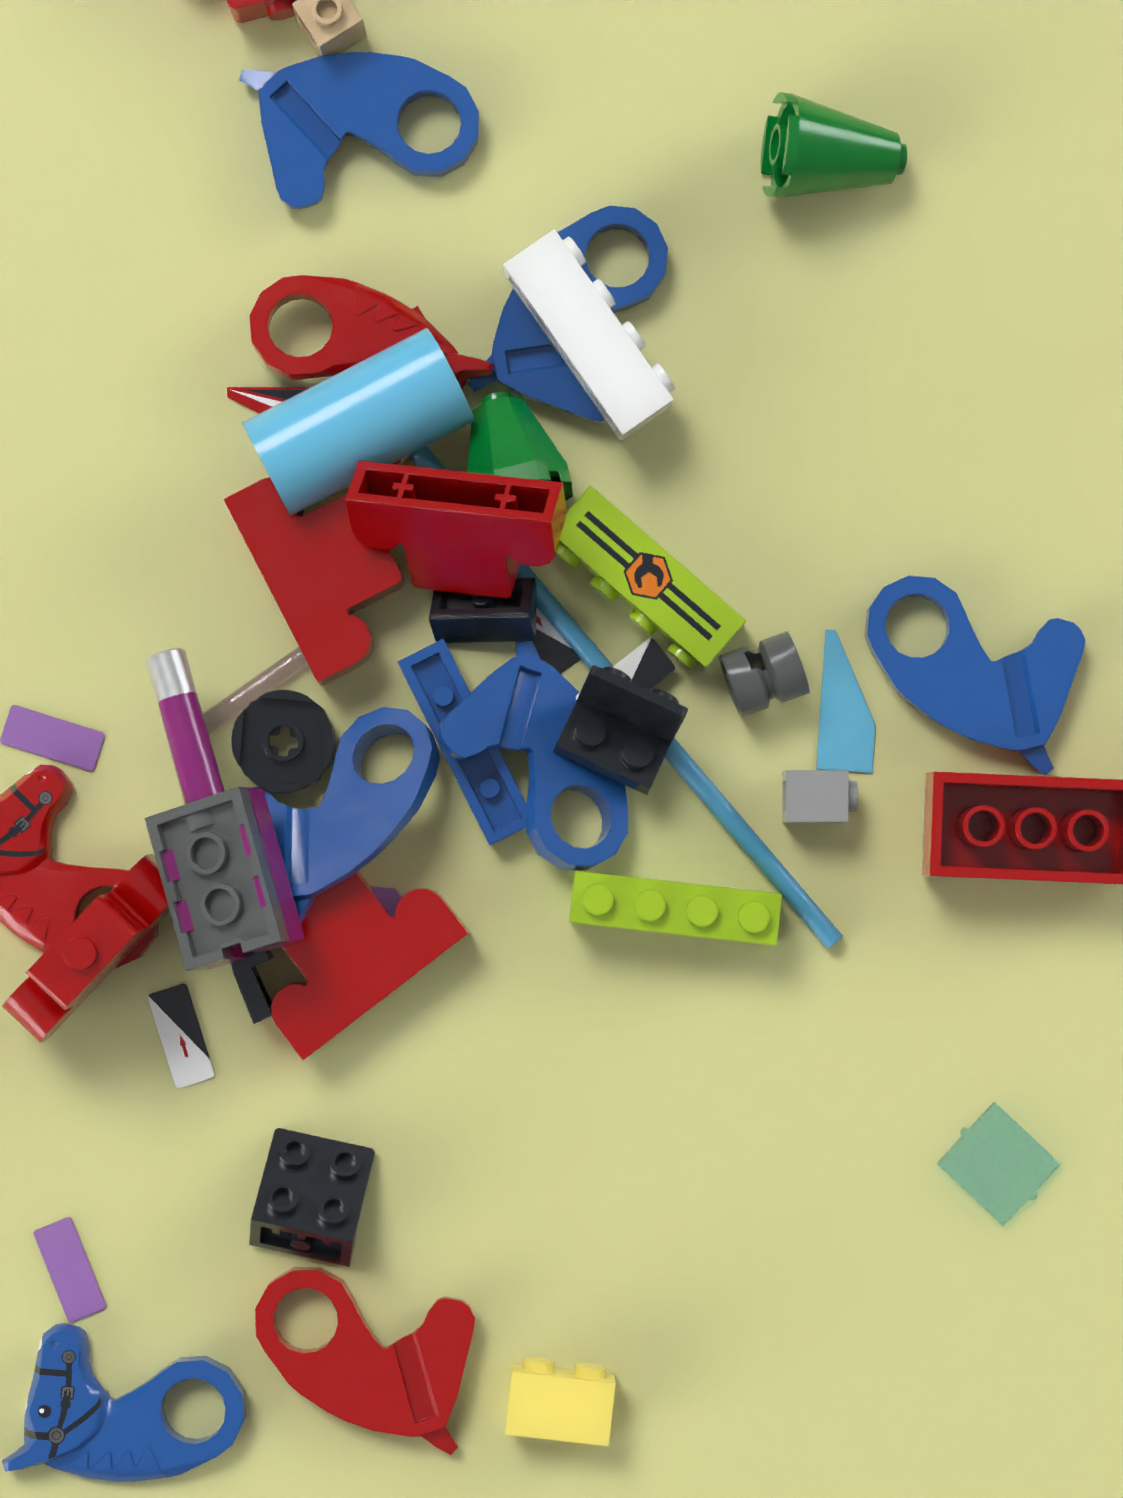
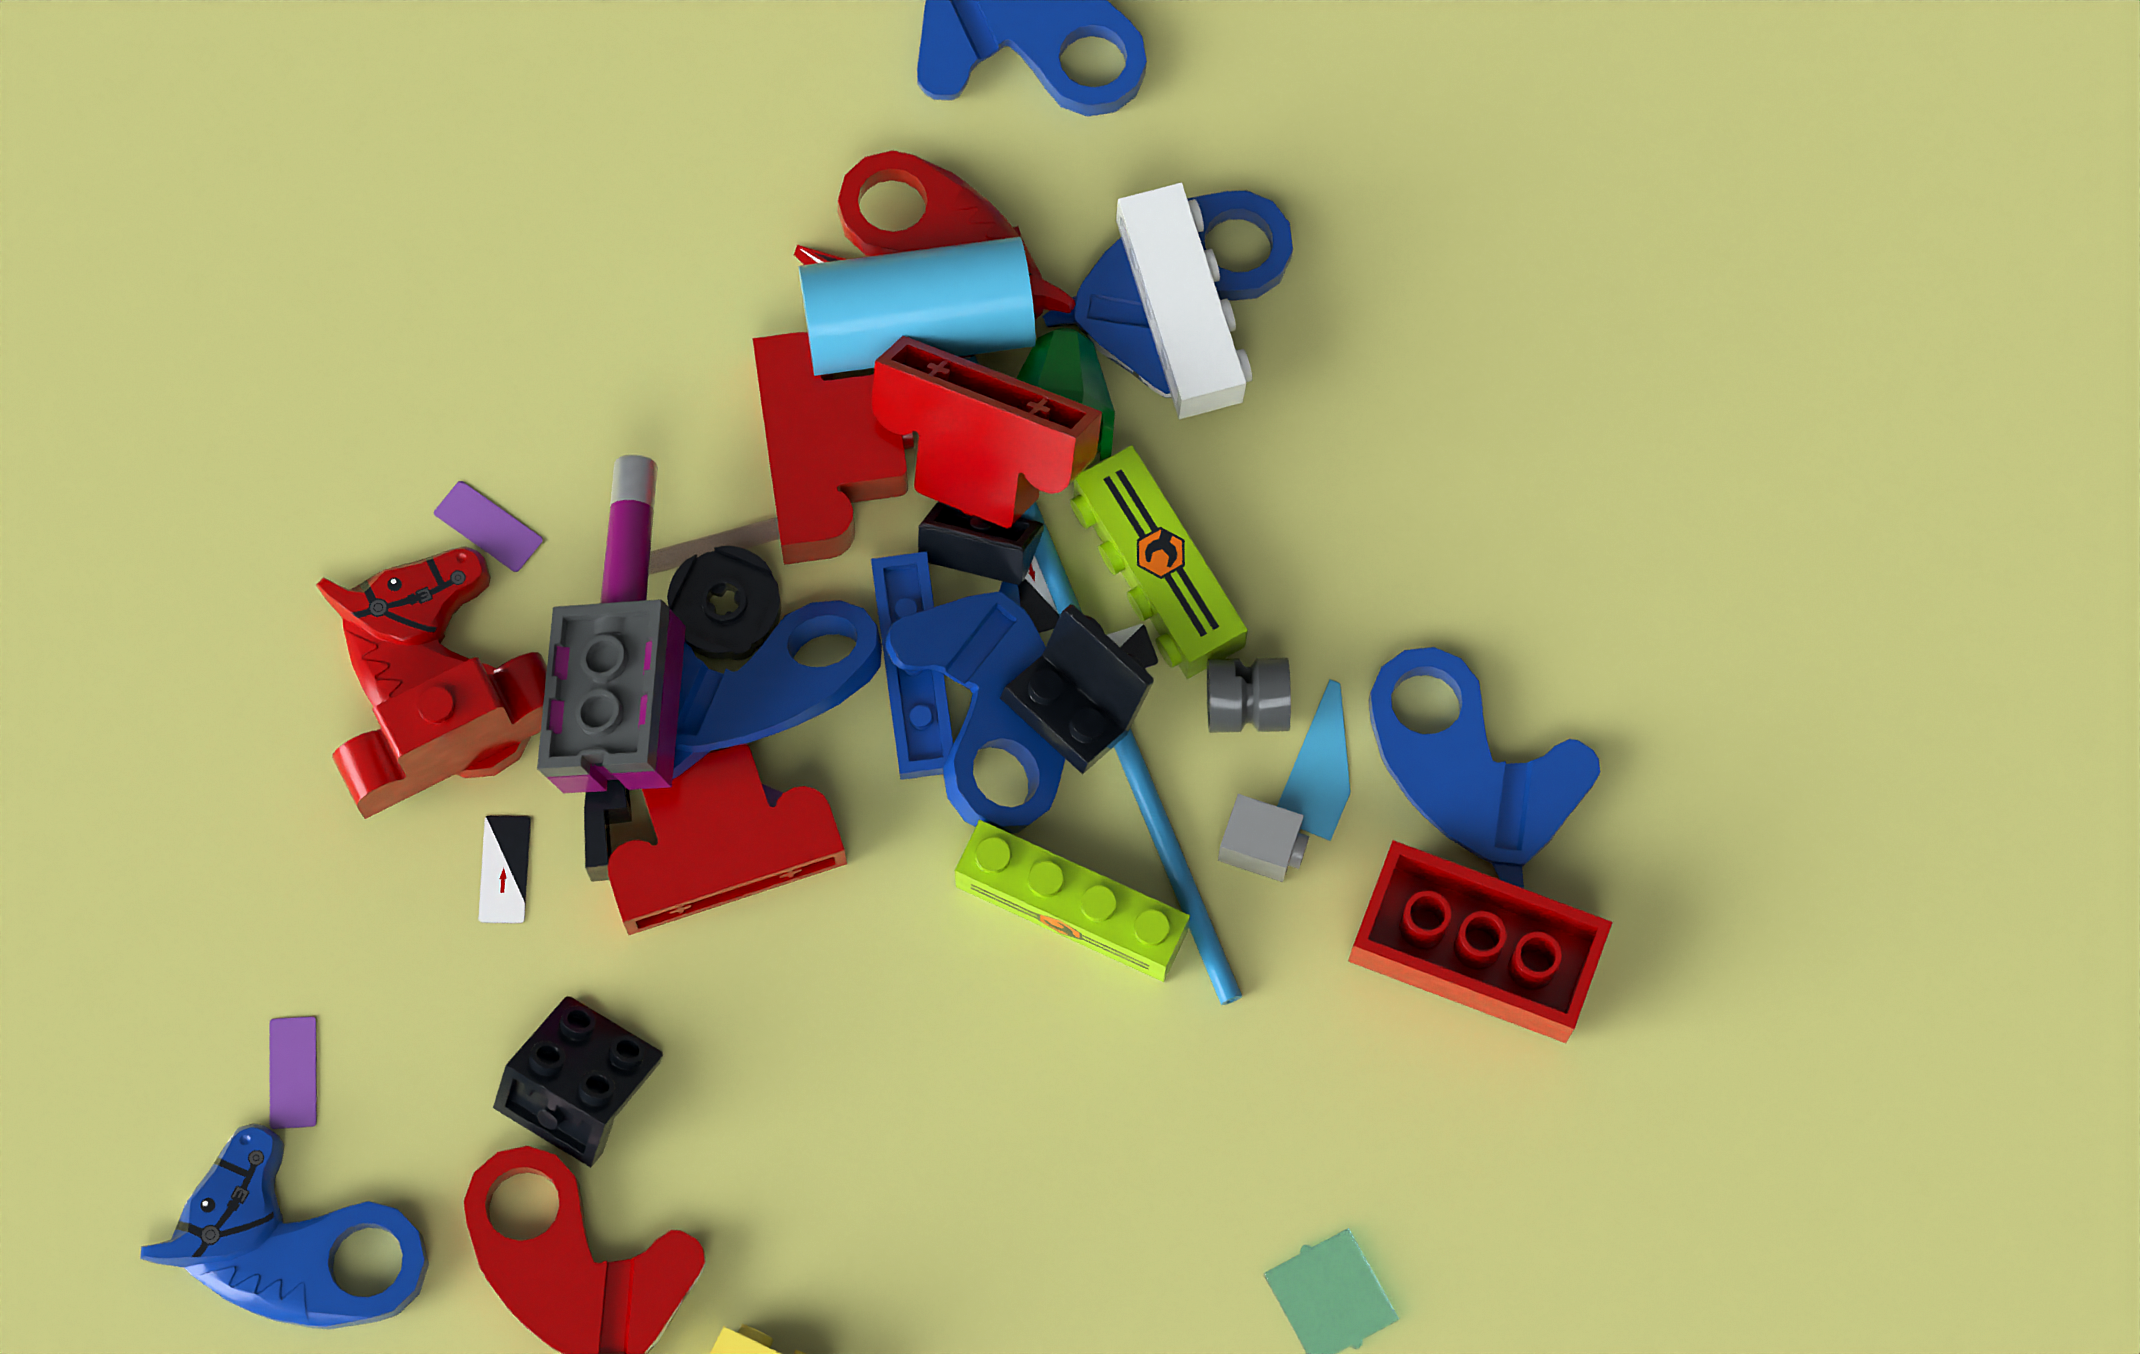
camera: 20 degrees right, 15 degrees down
green cone [761,92,907,198] -> none

